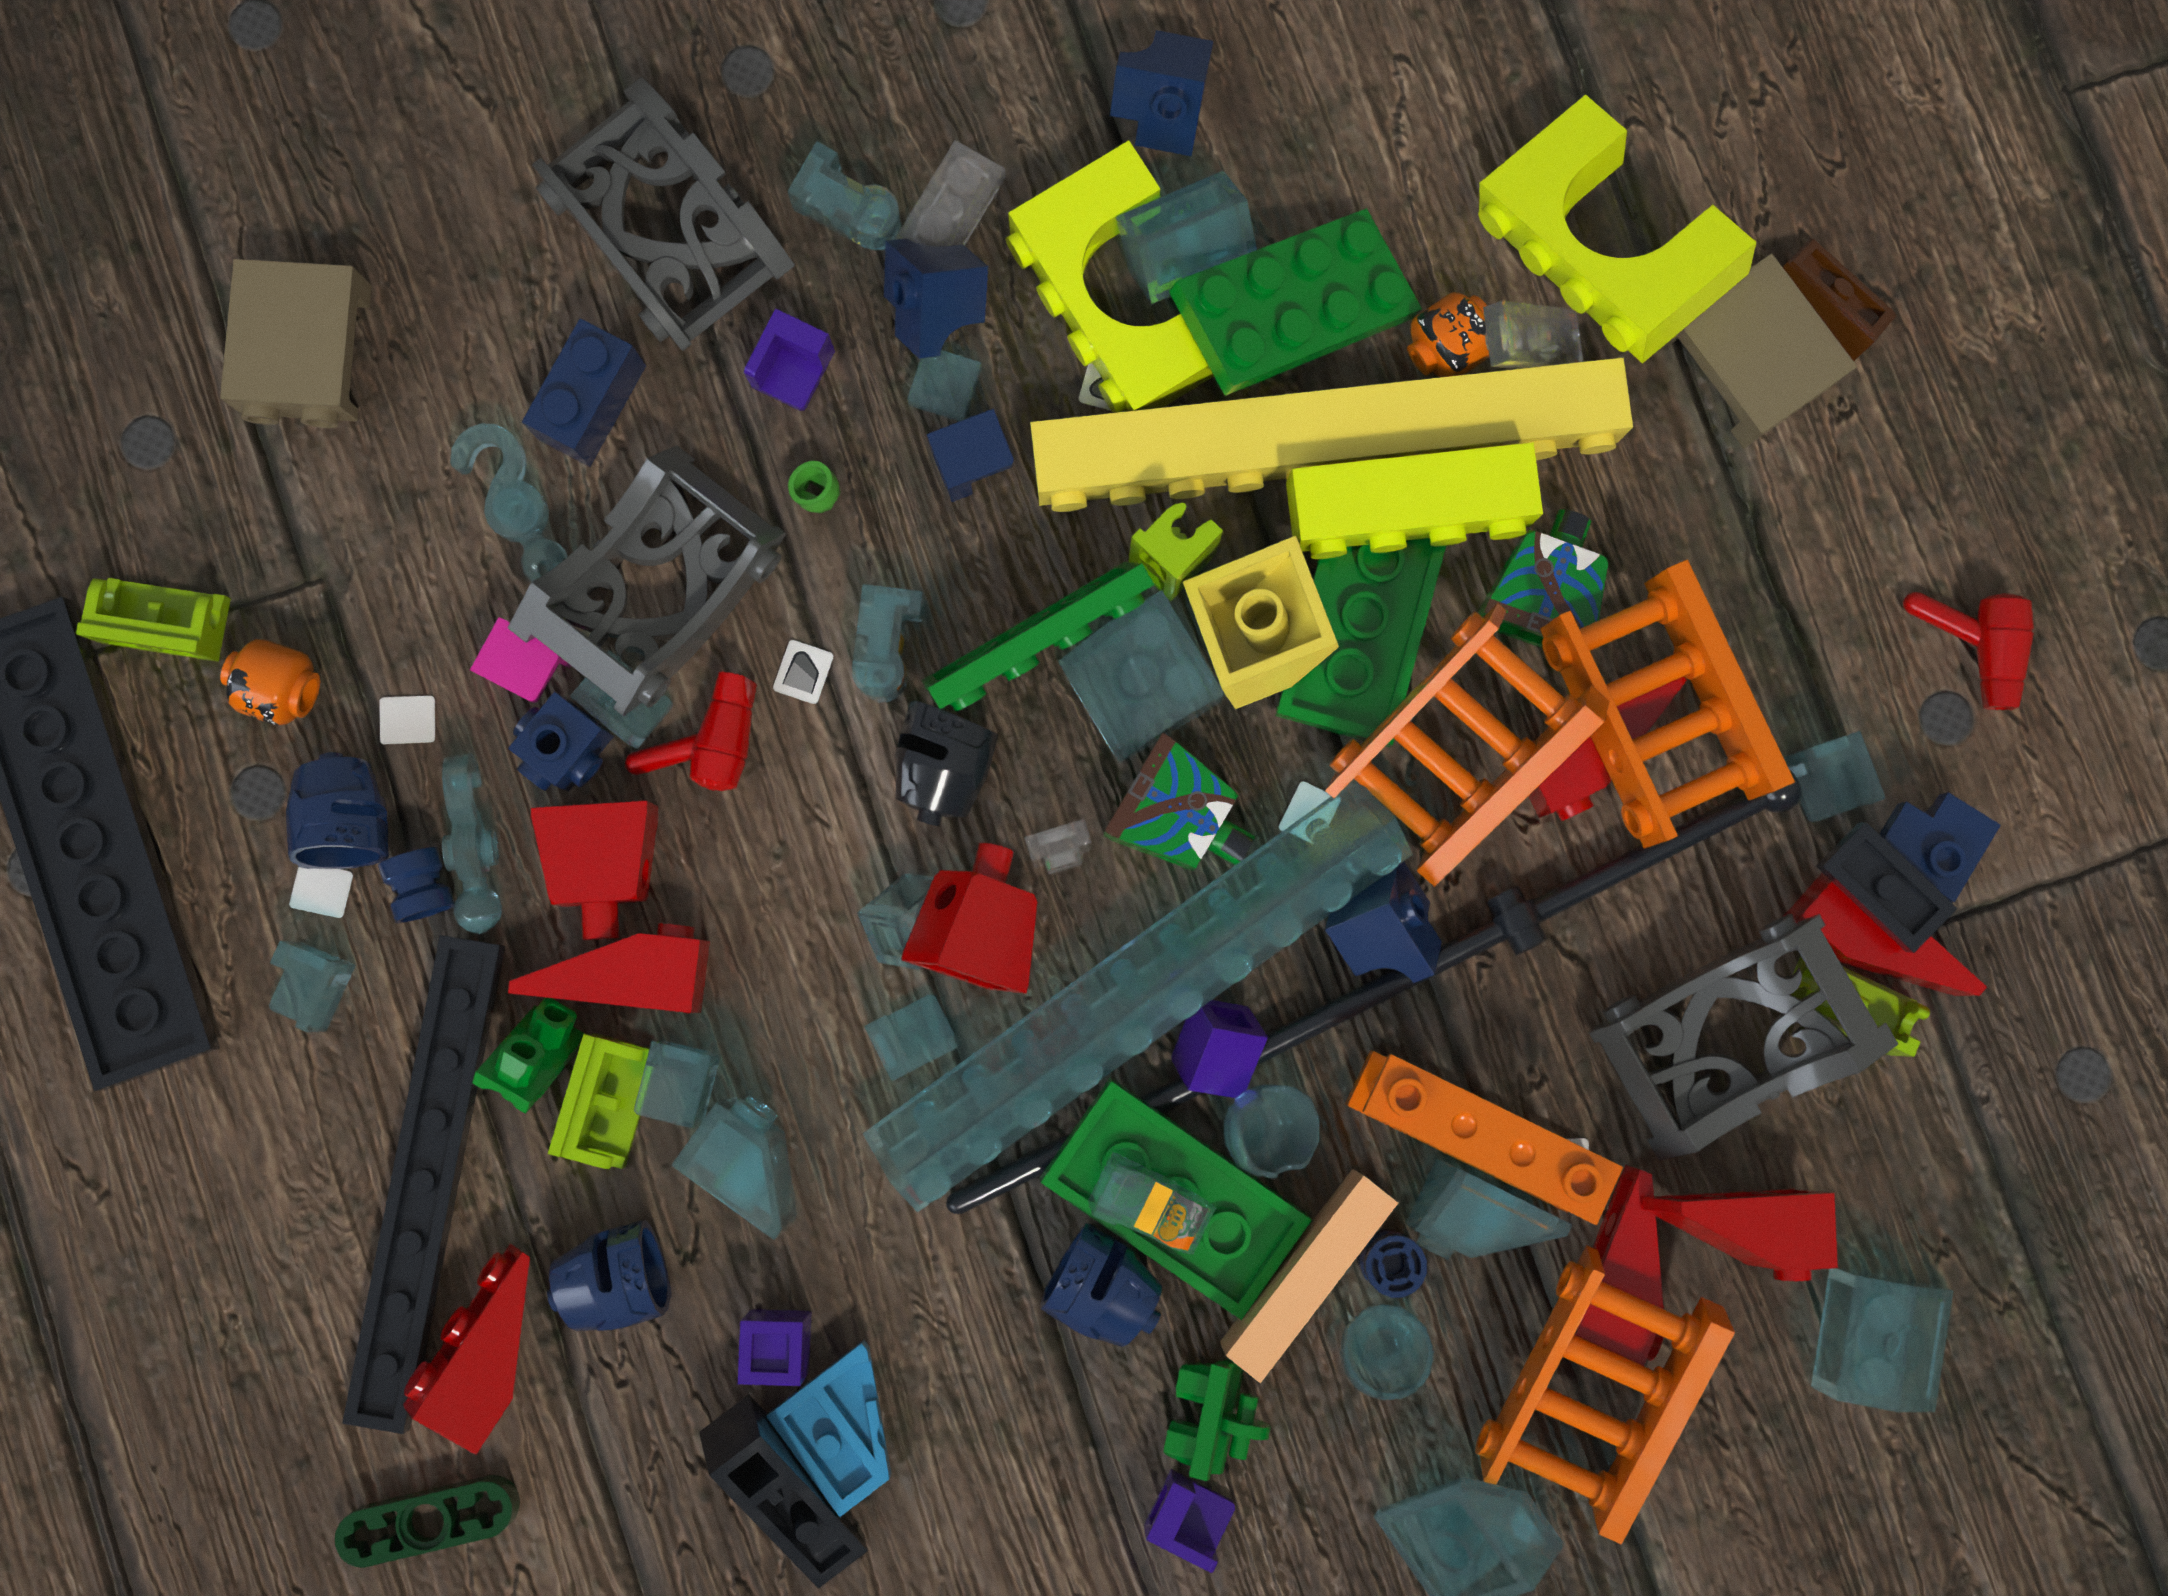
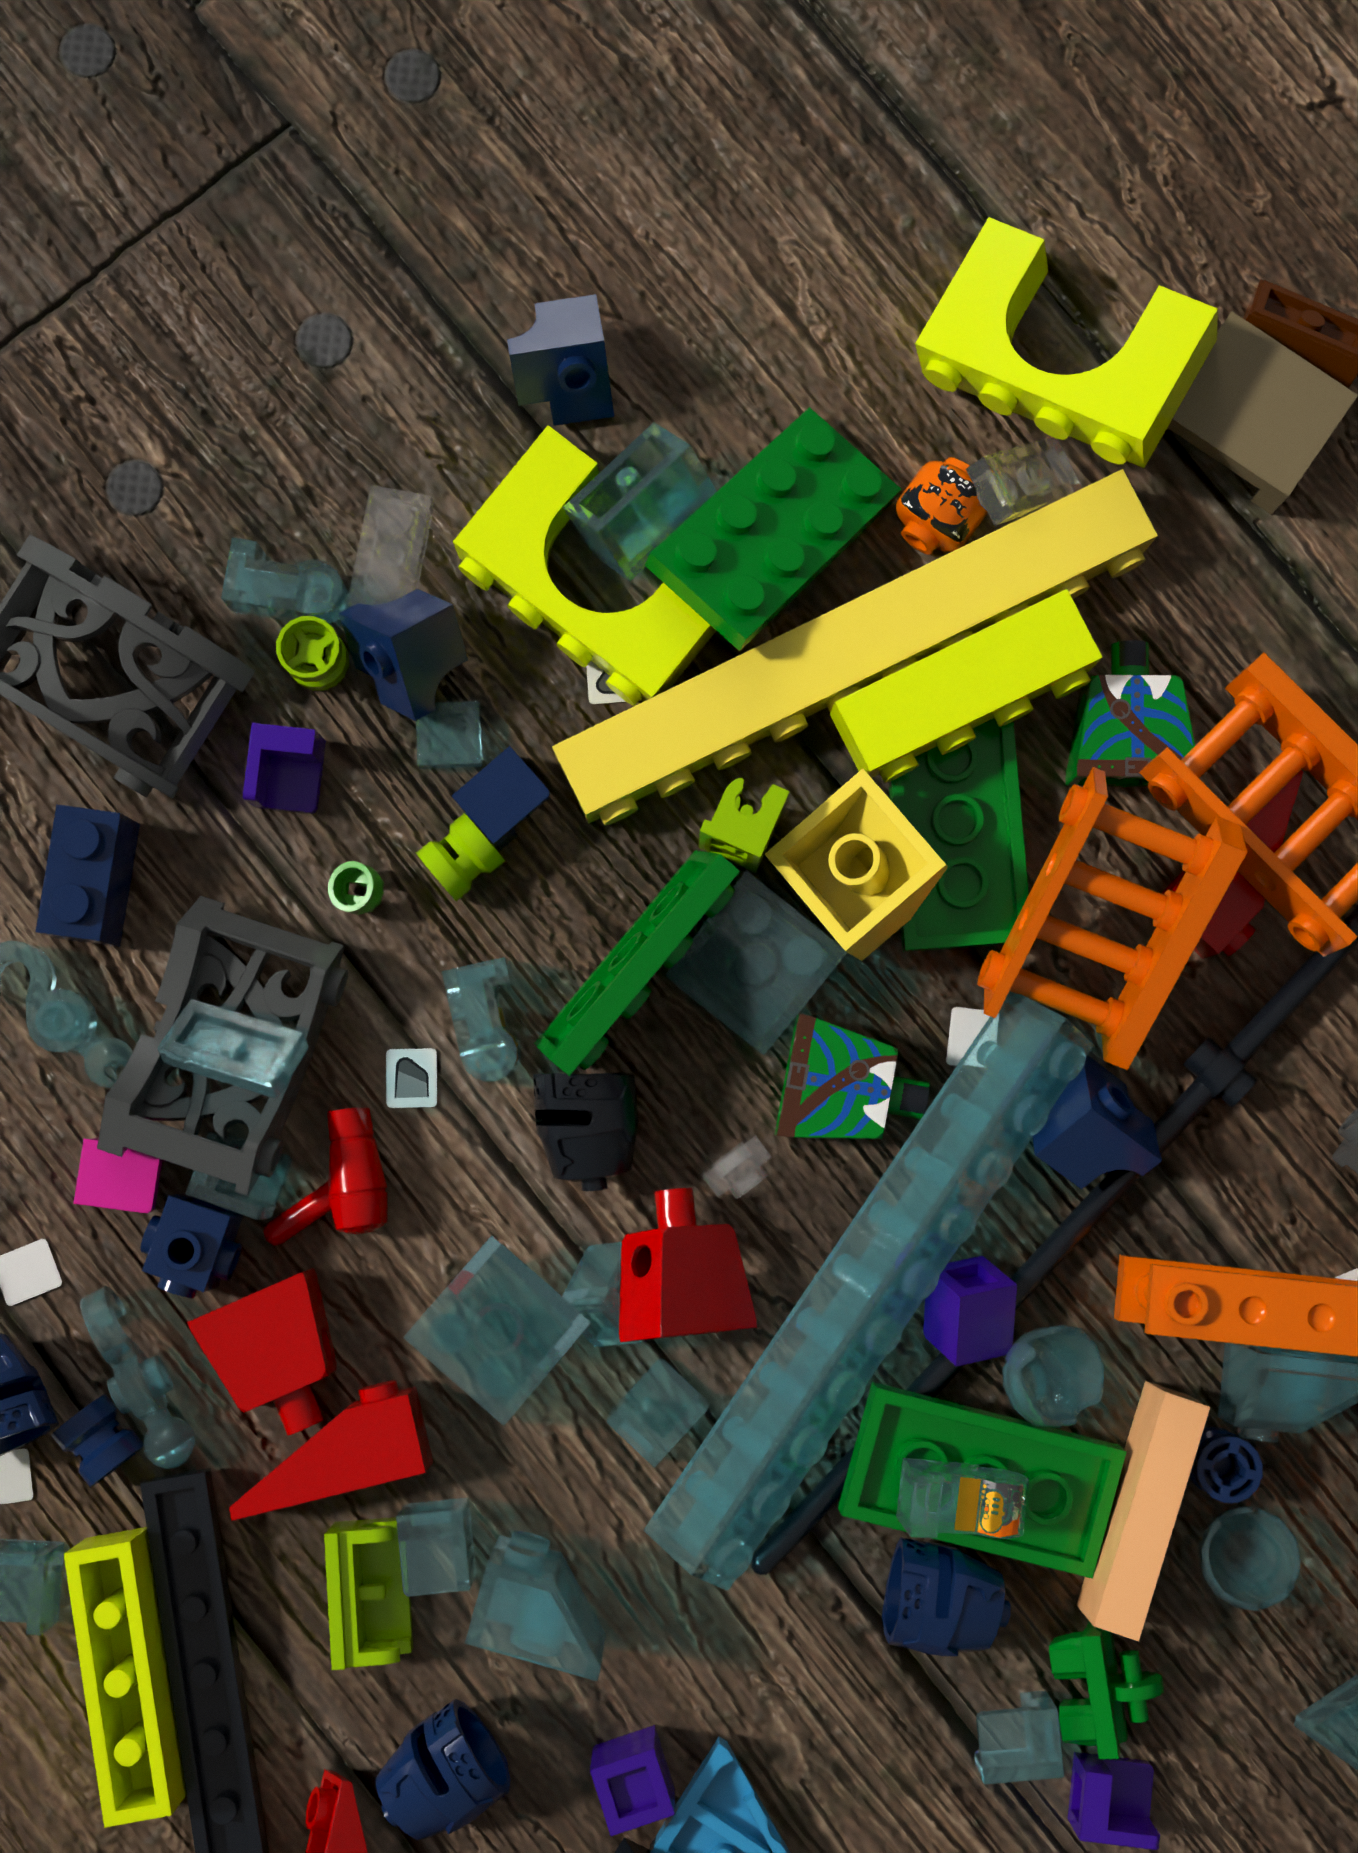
camera: 15 degrees left, 0 degrees up
green hips [472,997,585,1114] -> none
none -> neon yellow brick [64,1527,187,1828]
none -> clear light blue plate [157,999,309,1099]
none -> lime wheel [276,616,349,691]
none -> clear light blue slope [403,1235,591,1426]
none -> lime wheel [416,813,505,902]
none -> clear light blue panel [974,1690,1064,1785]

